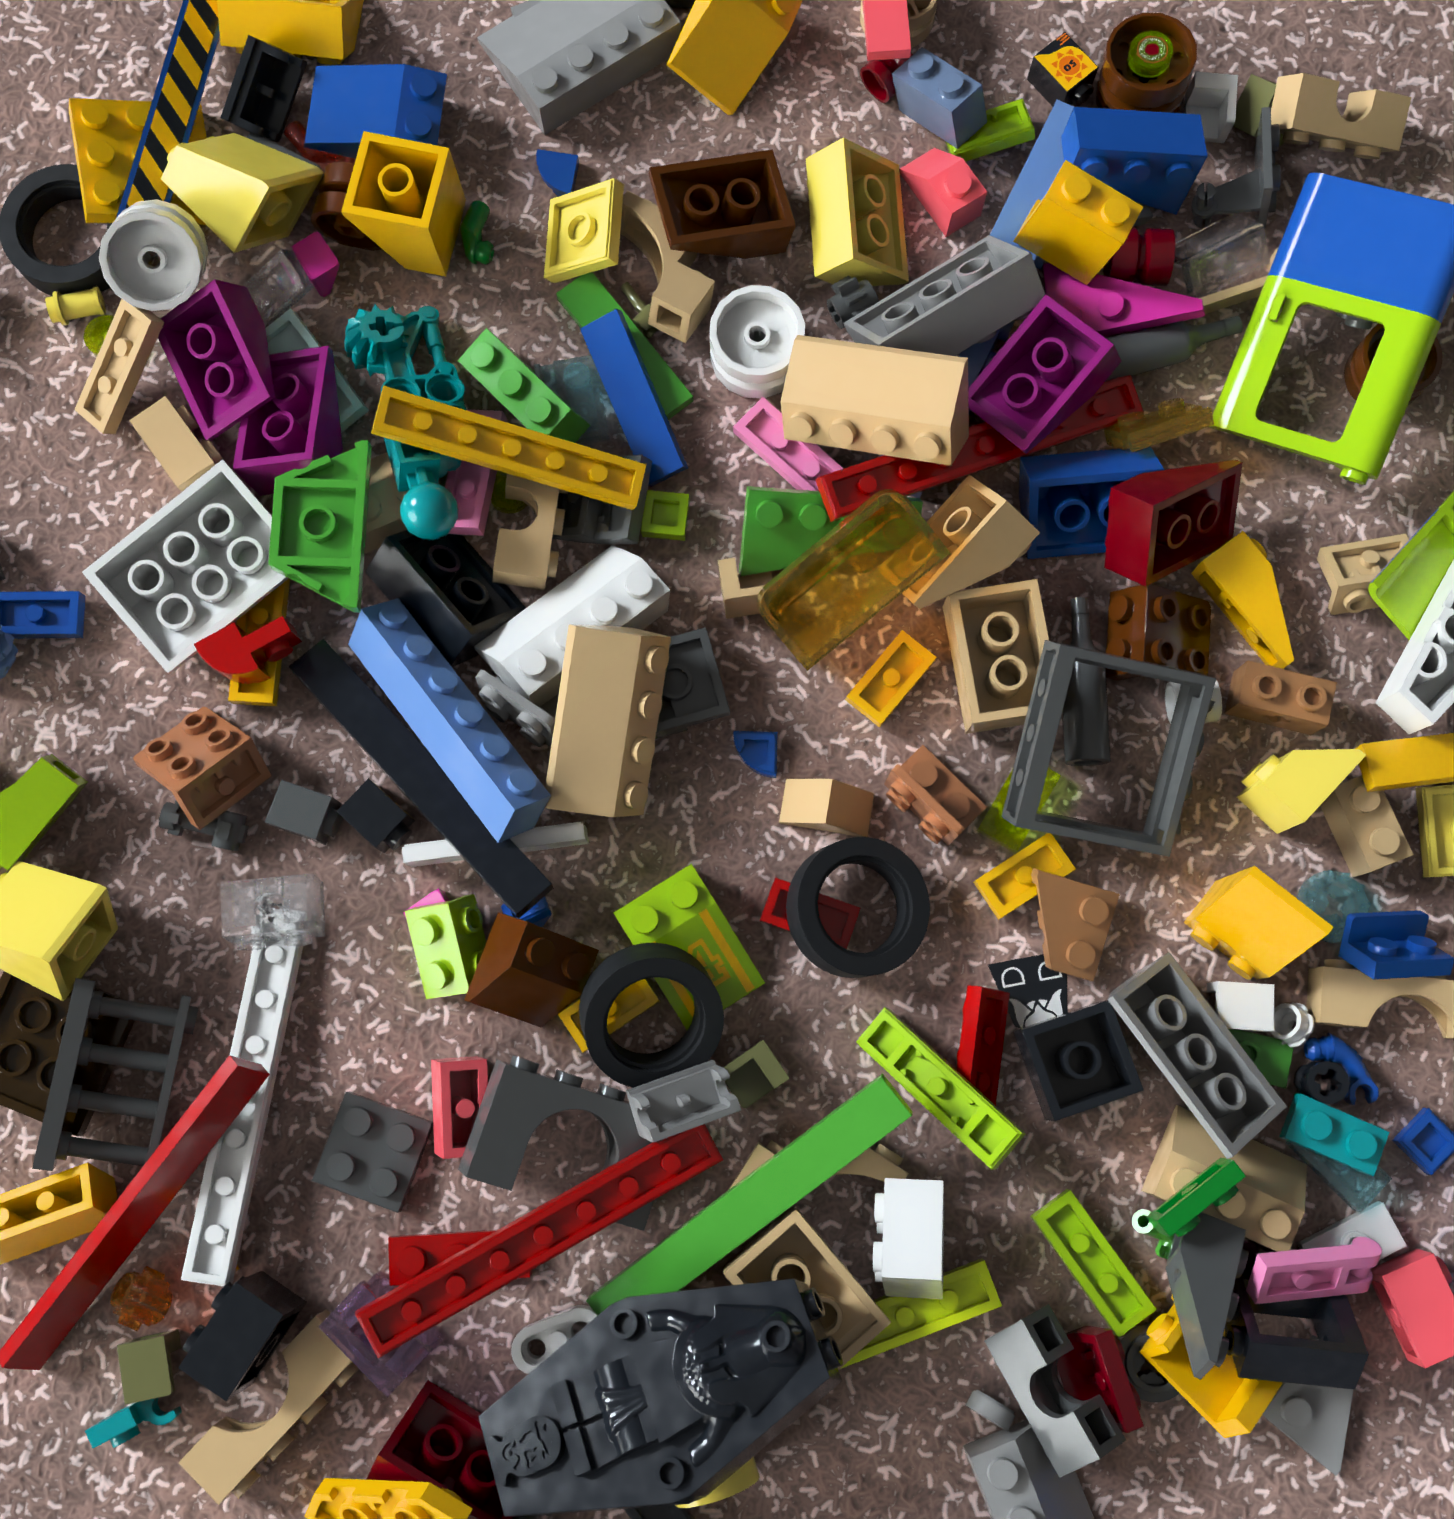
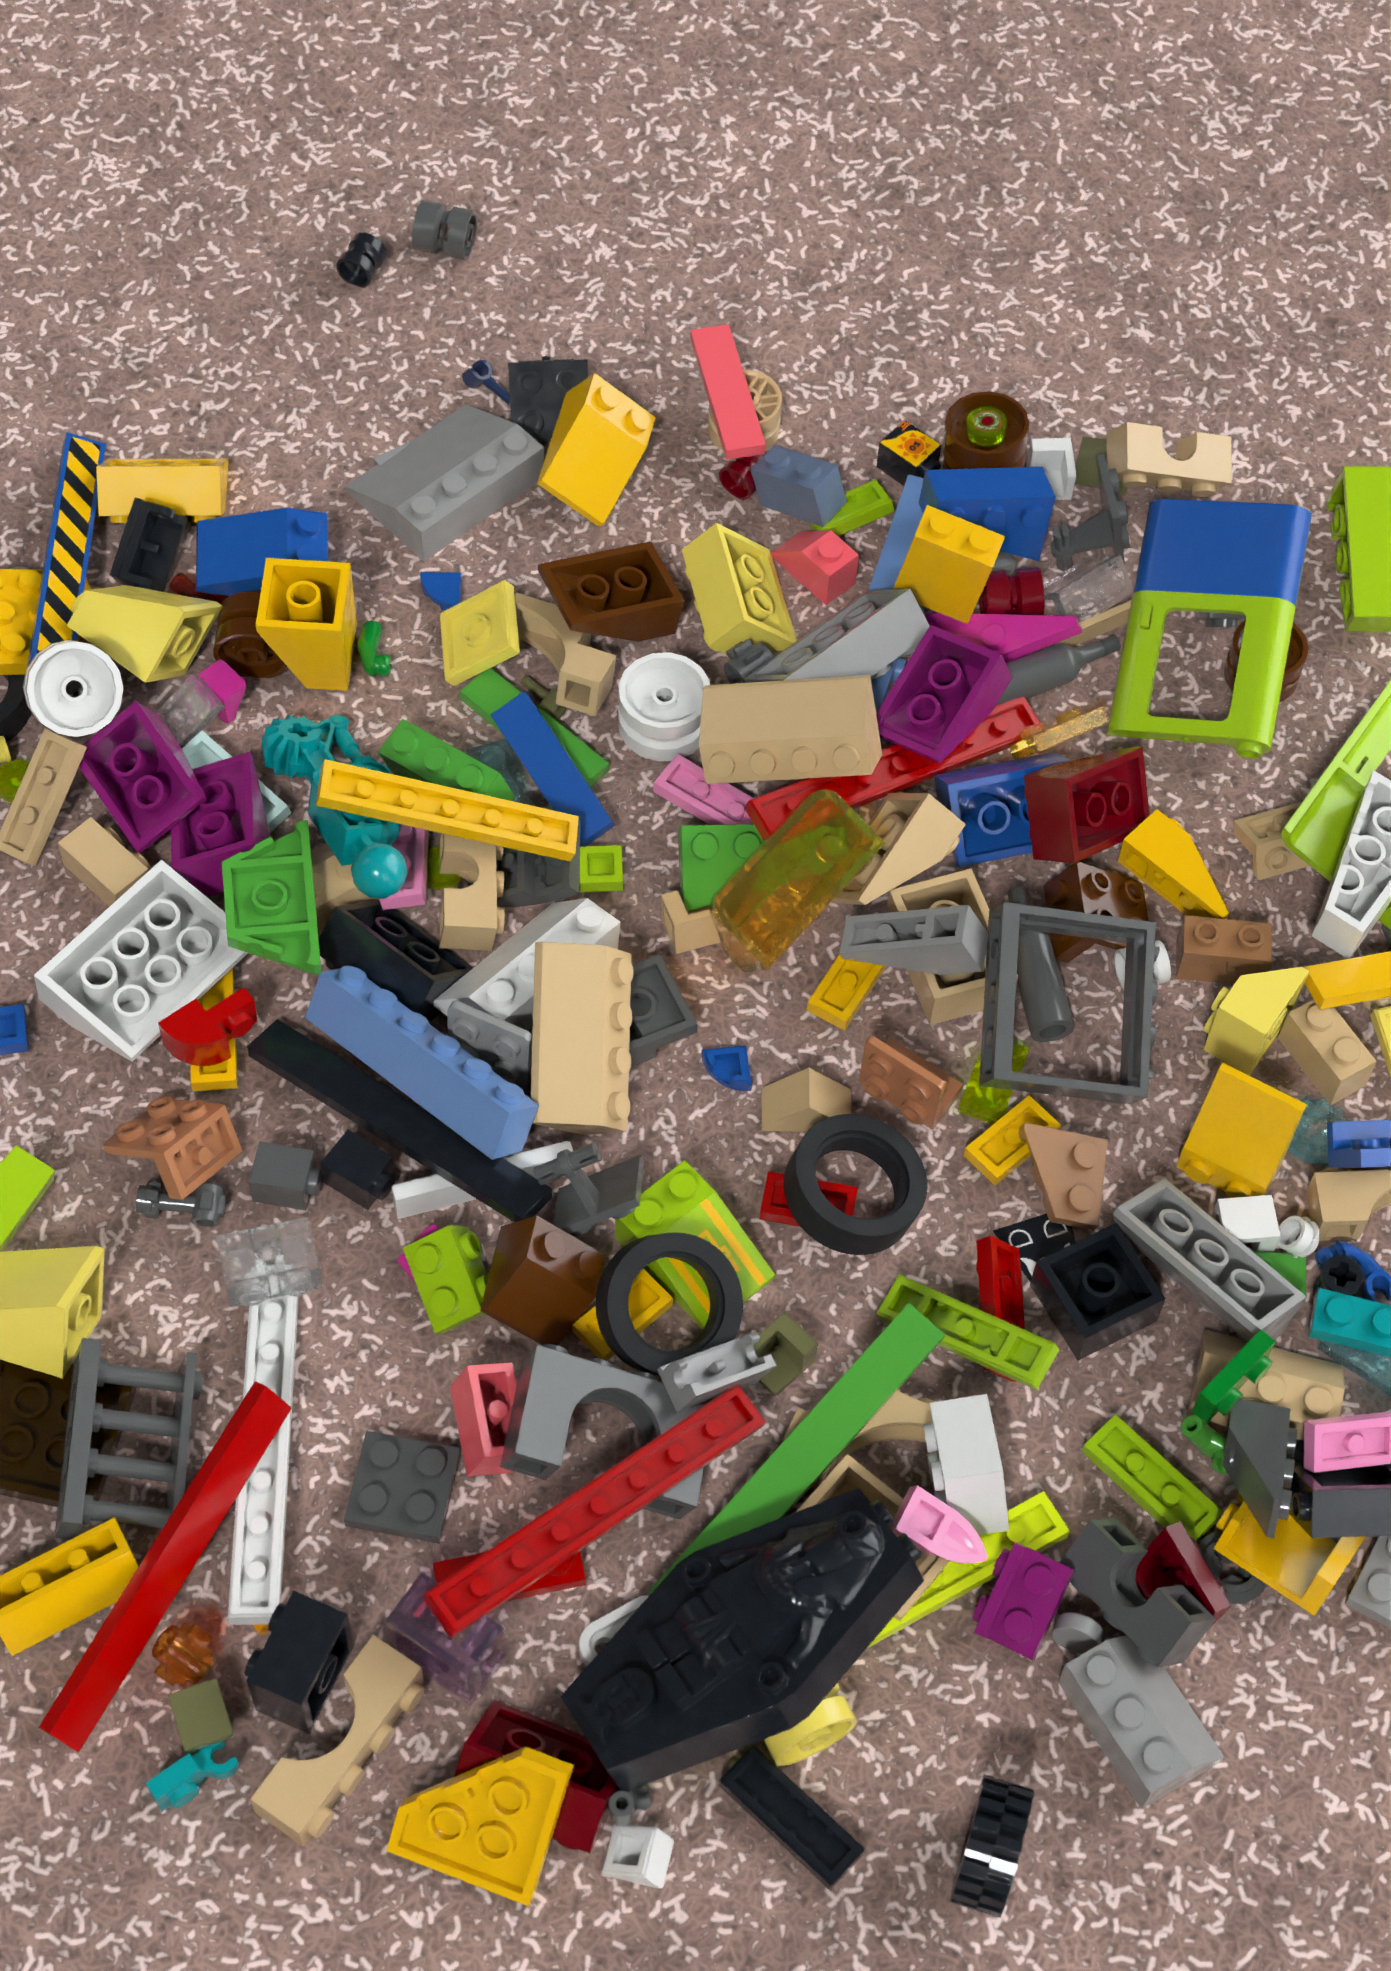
camera: 15 degrees left, 20 degrees down
none -> dark grey plate [534,1142,644,1236]
none -> light grey slope [839,905,989,975]
none -> bright pink plate [890,1485,987,1563]
none -> magenta bracket [972,1542,1075,1660]

